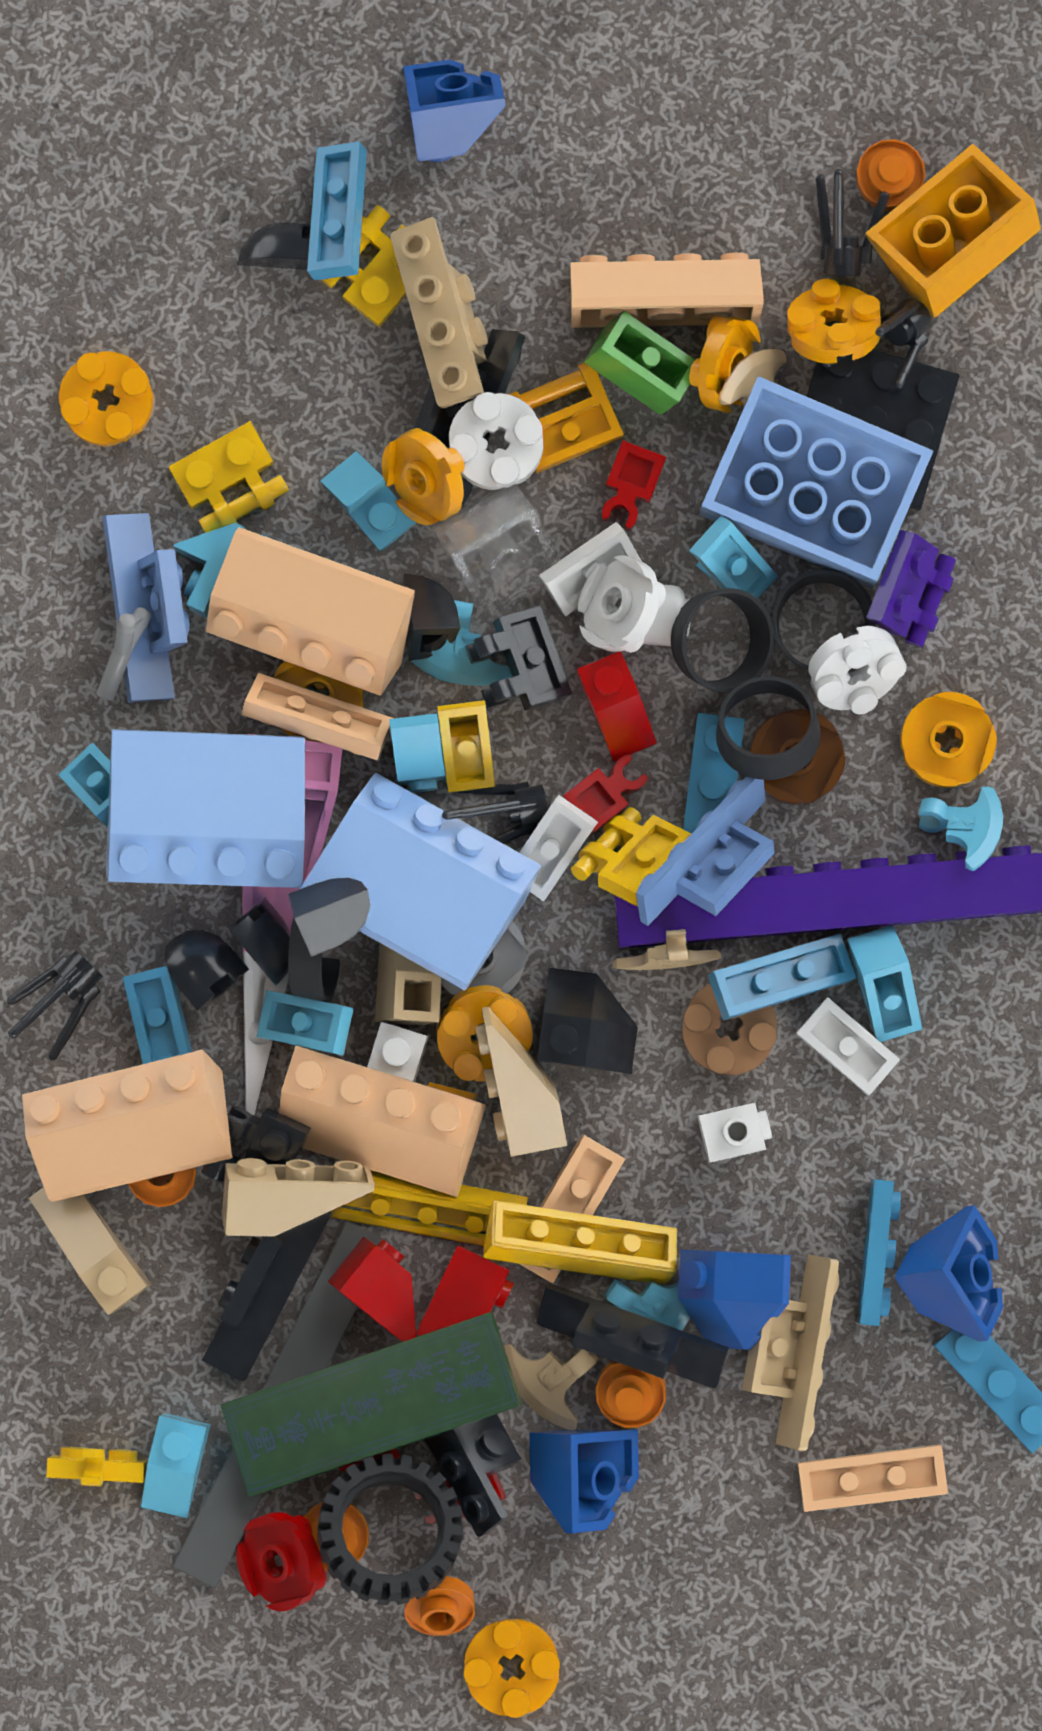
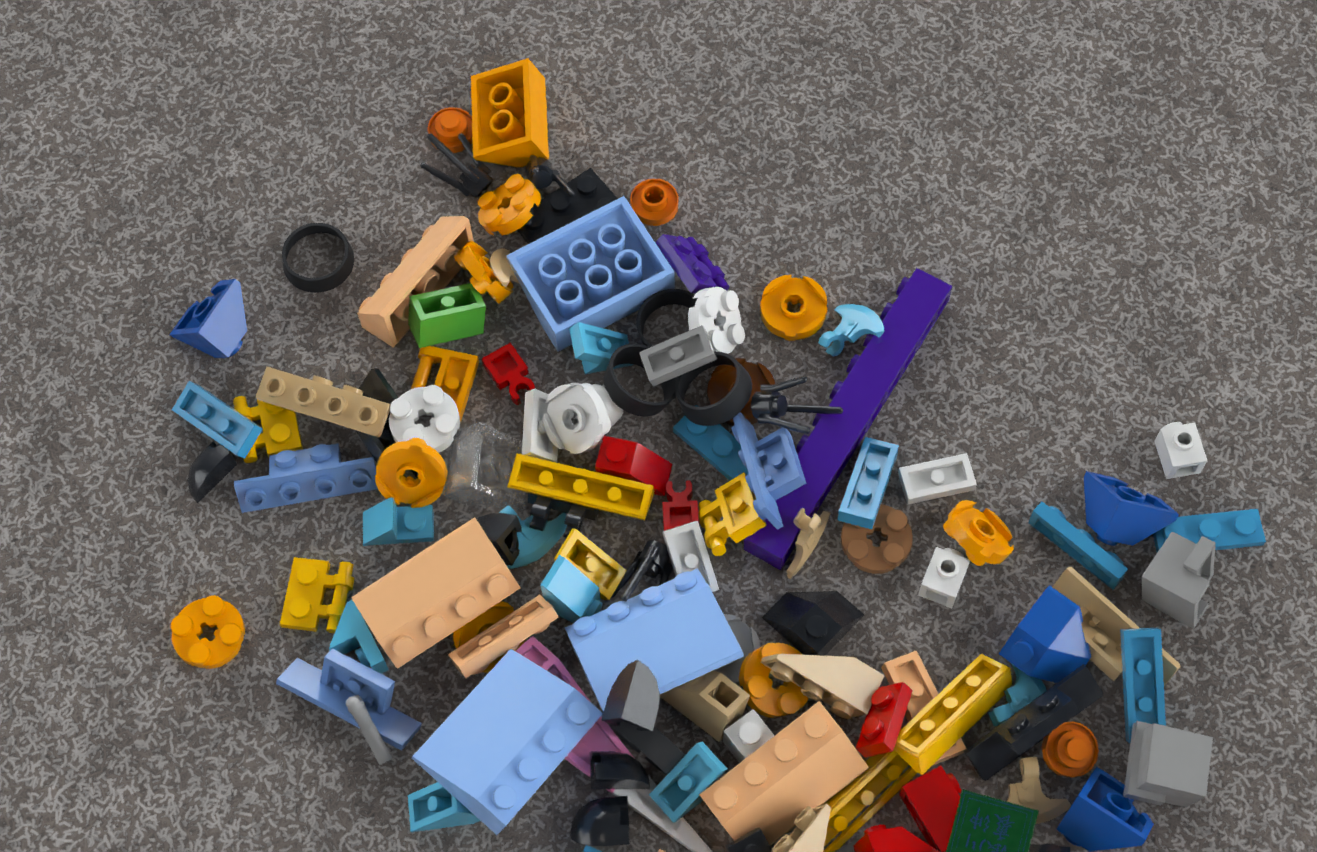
camera: 55 degrees left, 20 degrees down
light nougat plate [797,1444,948,1512] -> none
medium azure slope [847,925,922,1042] -> none
none -> medium blue bracket [234,443,378,513]
none -> black tyre [282,223,354,293]
none -> yellow slope [507,453,655,521]
none -> orange plate [630,178,679,226]
none -> light grey plate [639,325,717,387]
none -> black plant [751,376,843,434]
none -> red plate [856,682,913,757]
none -> light orange plate [943,500,1014,566]
none -> dark azure plate [1120,628,1166,743]
none -> light grey plate [1123,721,1213,807]
none -> light grey plate [1142,531,1216,629]

